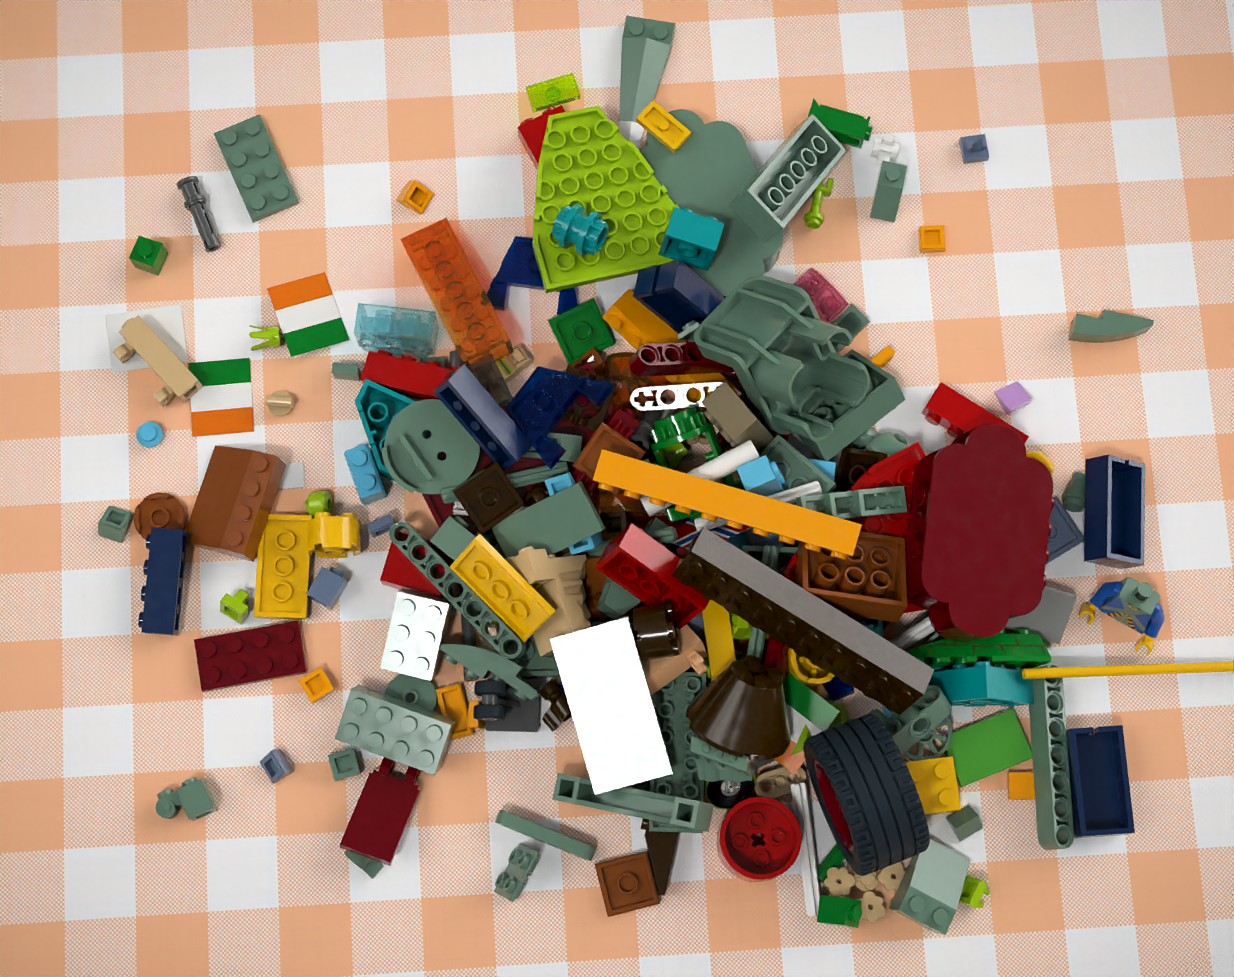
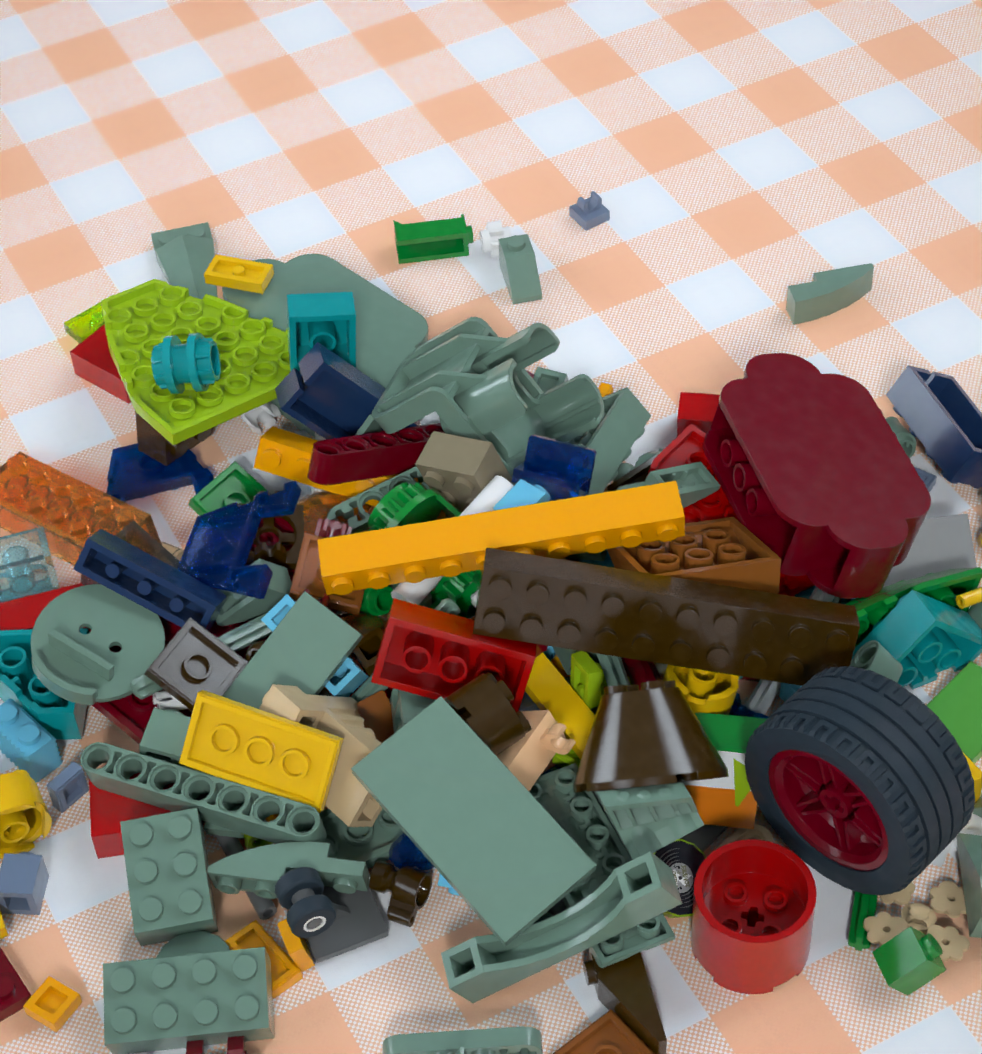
camera: 20 degrees left, 30 degrees down
sand green brick [729,114,846,243] -> none
white axle [791,782,820,917] -> none
lime hinge [803,178,833,229] -> none
light orange tile [918,225,946,253] -> none
none -> clear blue bracket [511,434,597,501]

